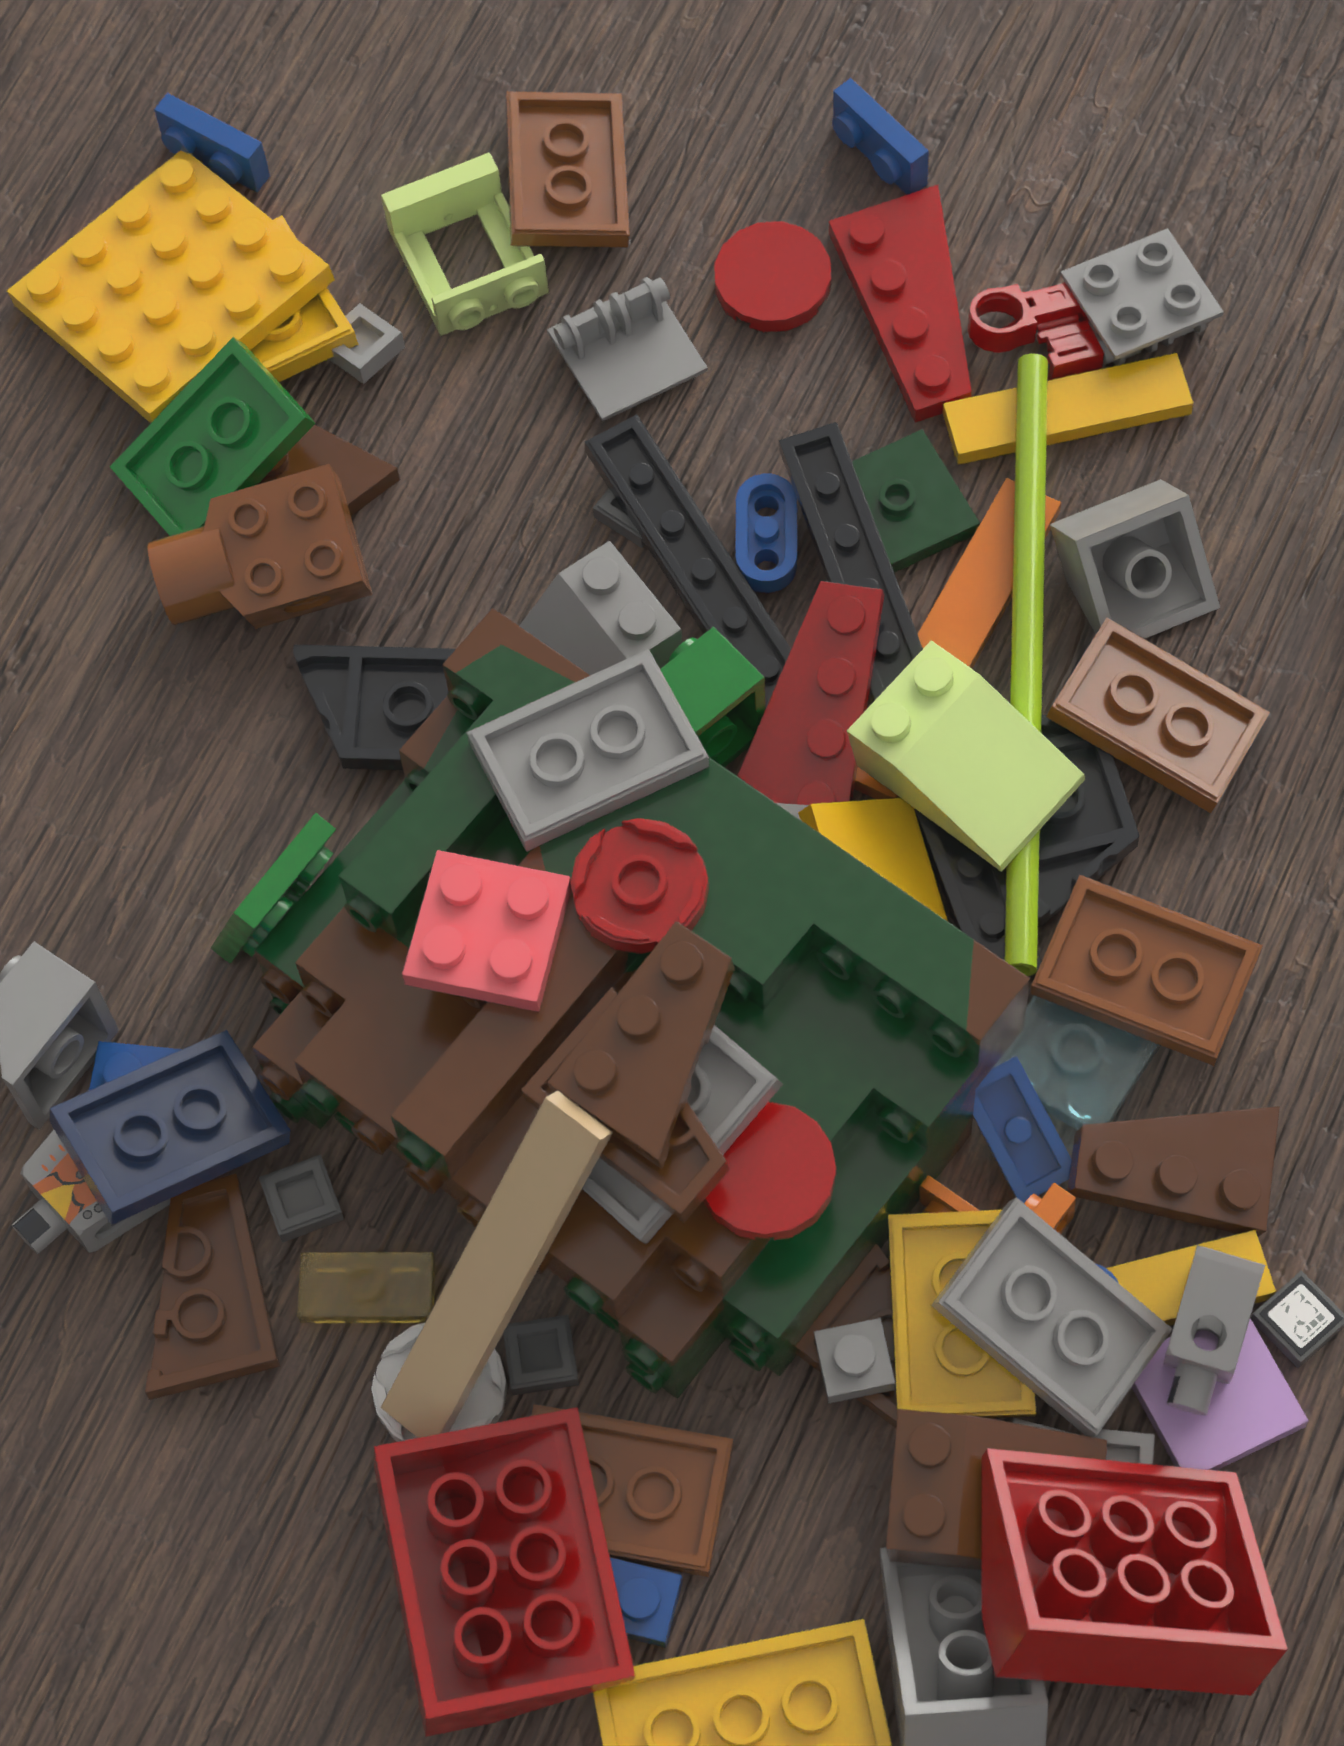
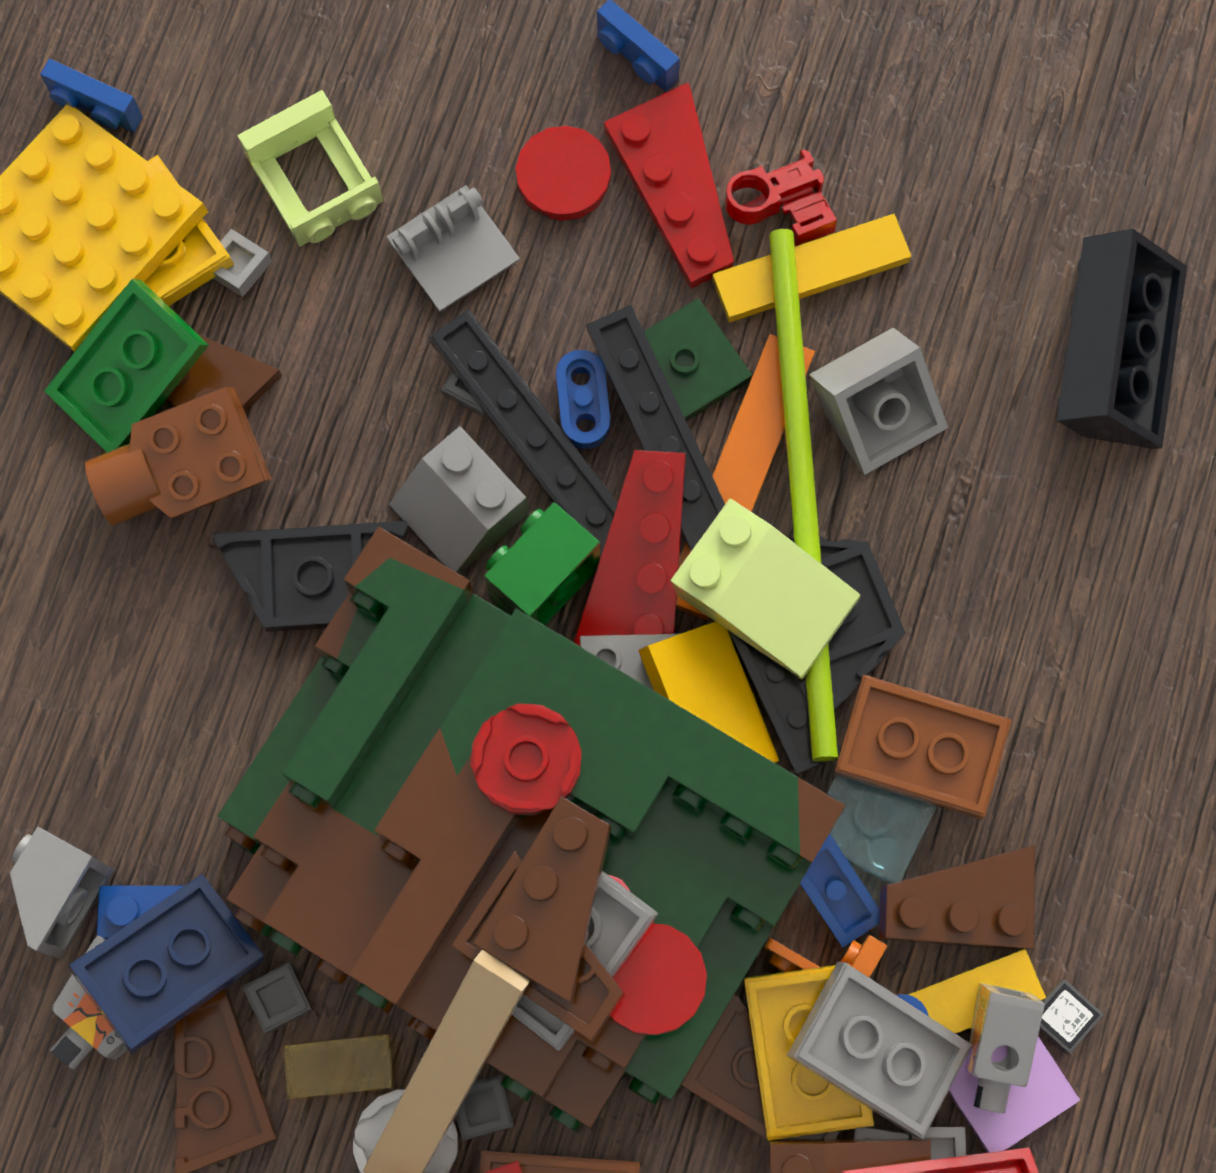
camera: 10 degrees left, 10 degrees up
green plate [210,813,336,964] -> none
coral plate [402,850,571,1012] -> none
light grey tile [467,649,709,852] -> none
dark orange tile [505,92,630,247] -> none
light grey plate [814,1318,895,1404] -> none
tile [1046,618,1270,813] -> none
light grey hinge [1061,228,1224,366] -> none

